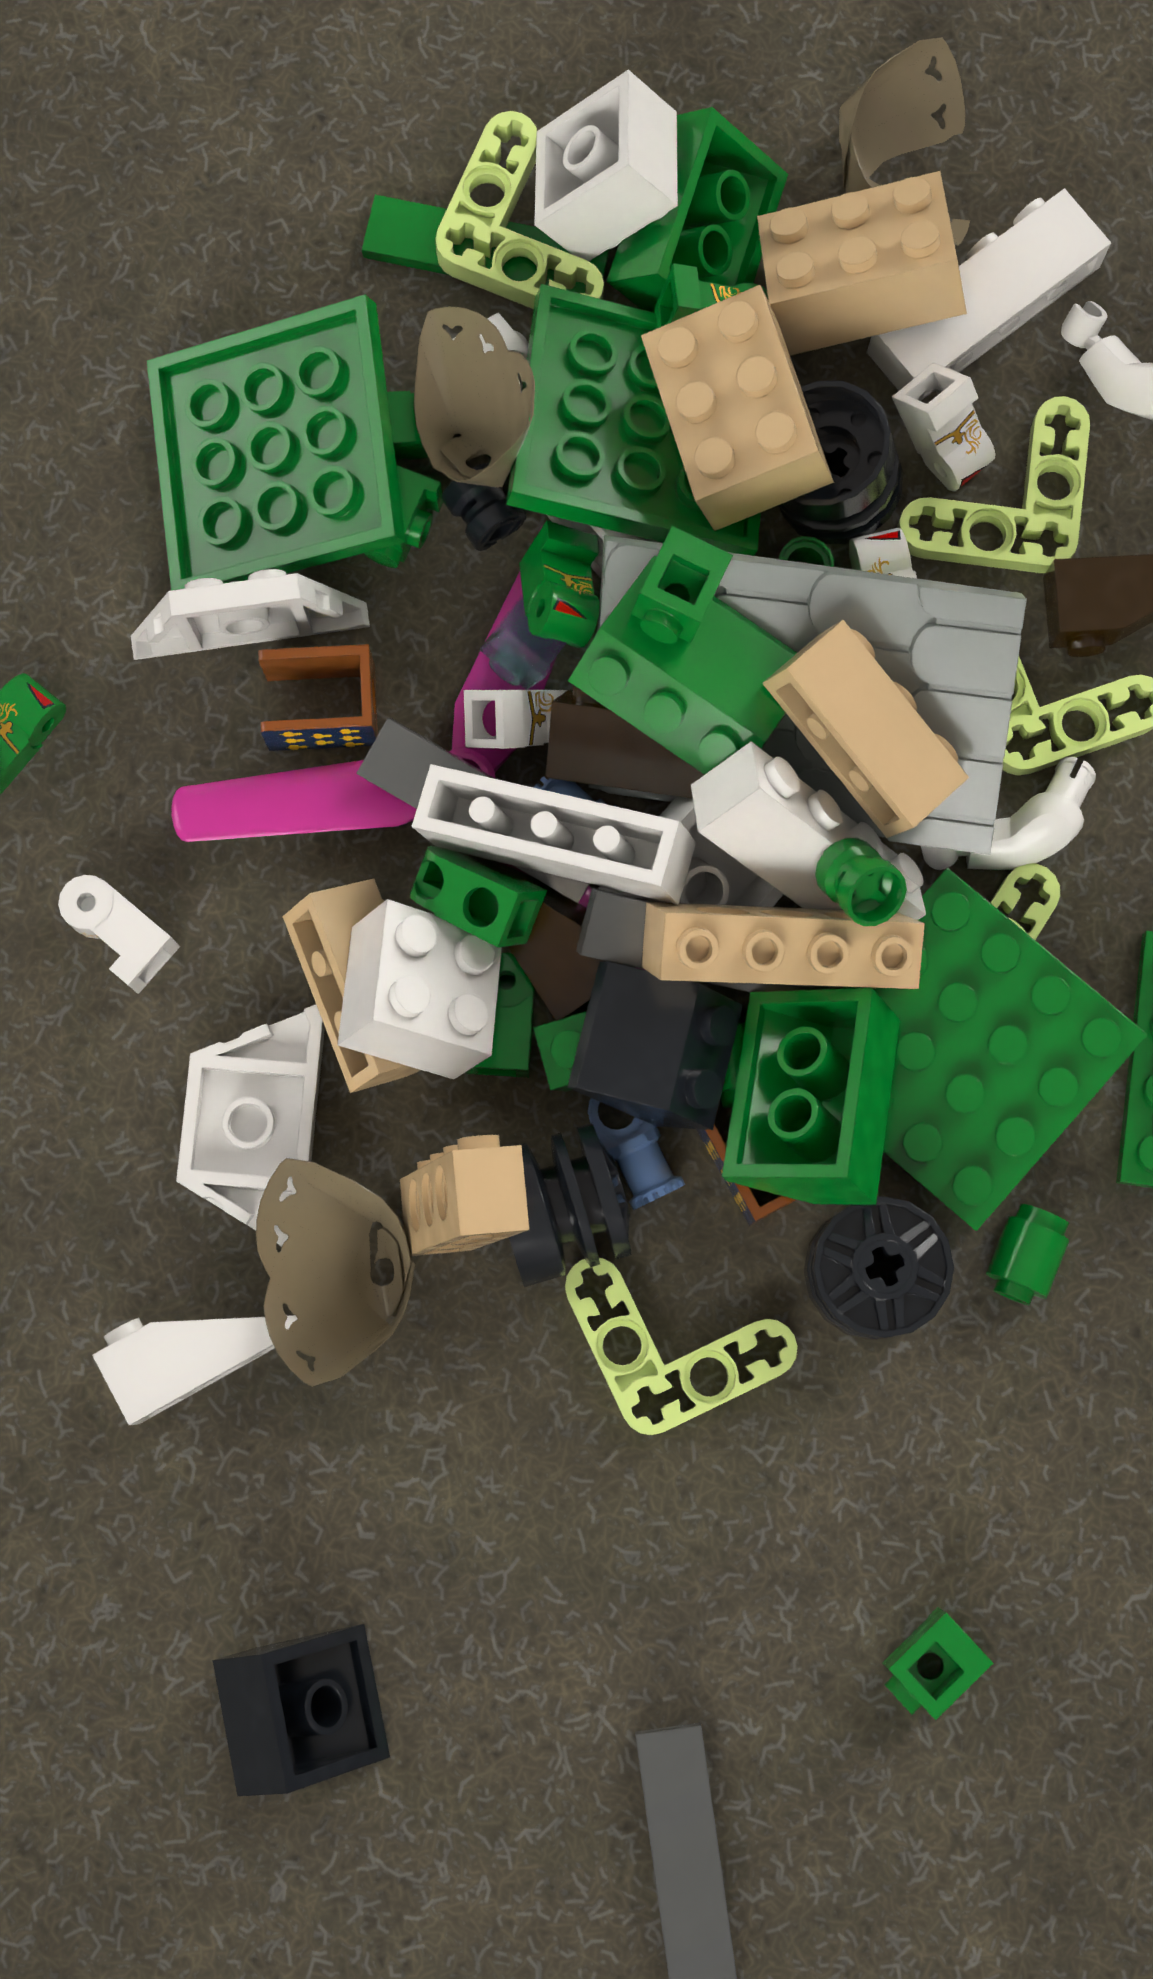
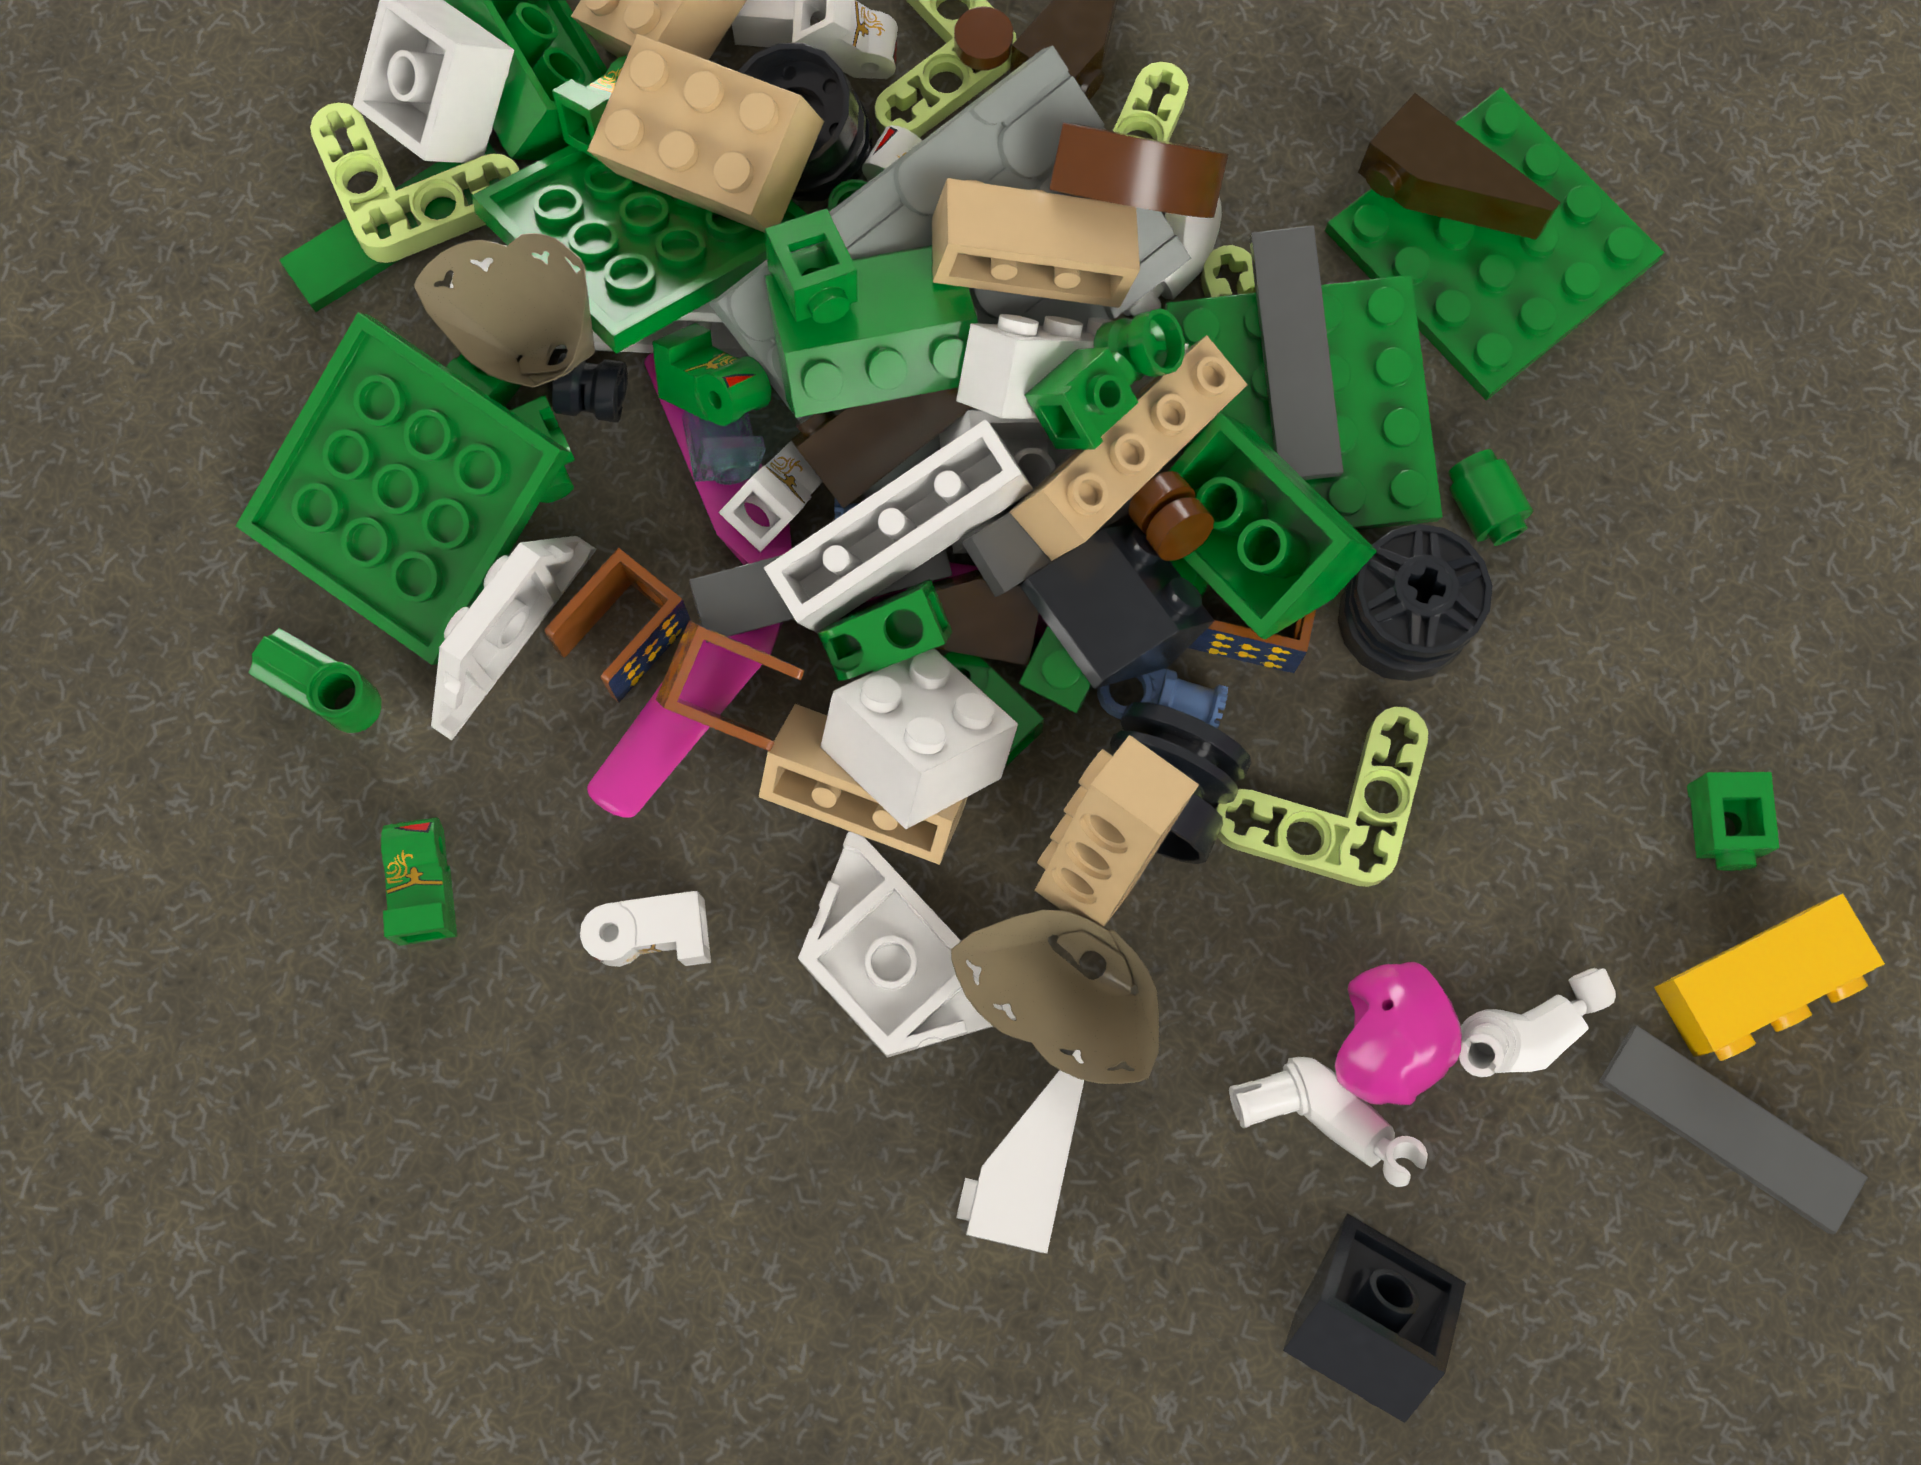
camera: 50 degrees left, 5 degrees down
none -> green piece [248,628,382,733]
none -> dark orange piece [656,621,805,751]
none -> reddish brown tile [954,6,1013,70]
none -> green brick [1024,347,1139,450]
none -> reddish brown arch [1049,122,1229,218]
none -> reddish brown tile [1128,471,1195,534]
none -> reddish brown tile [1146,497,1214,561]
none -> white arm [1229,1057,1428,1187]
none -> dark grey tile [1249,225,1343,480]
none -> dark pink piece [1335,962,1462,1105]
none -> white arm [1459,968,1616,1077]
none -> yellow brick [1654,893,1885,1061]

